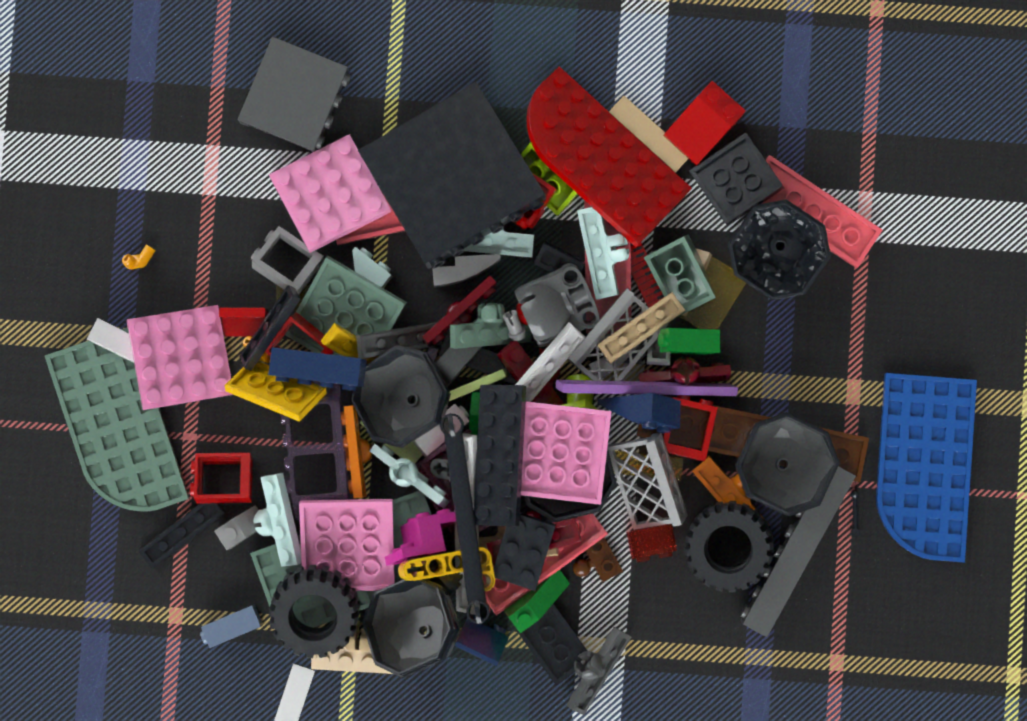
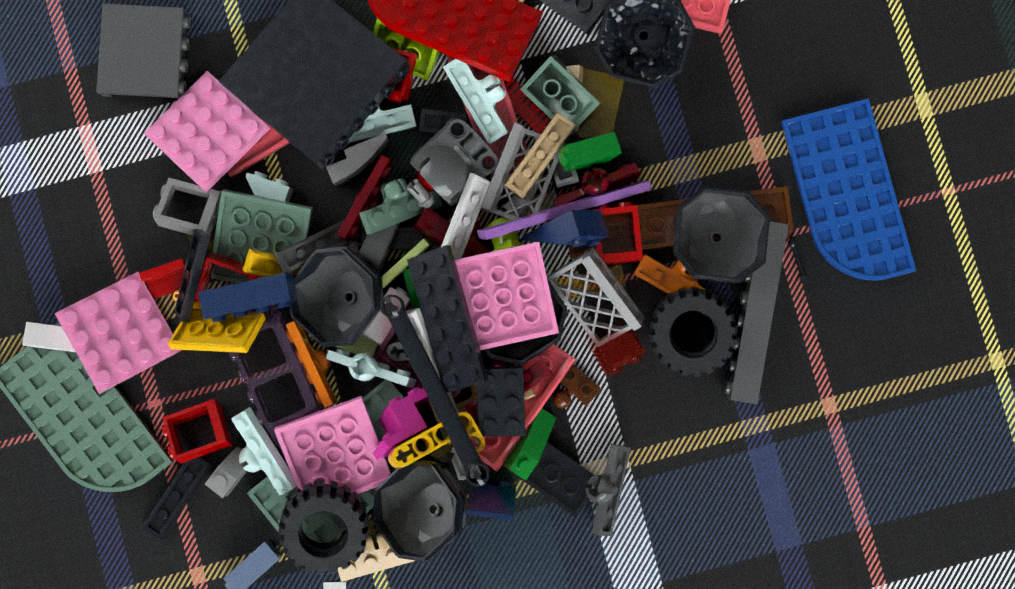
camera: 15 degrees left, 0 degrees up
light orange arm [122,245,156,270] -> none

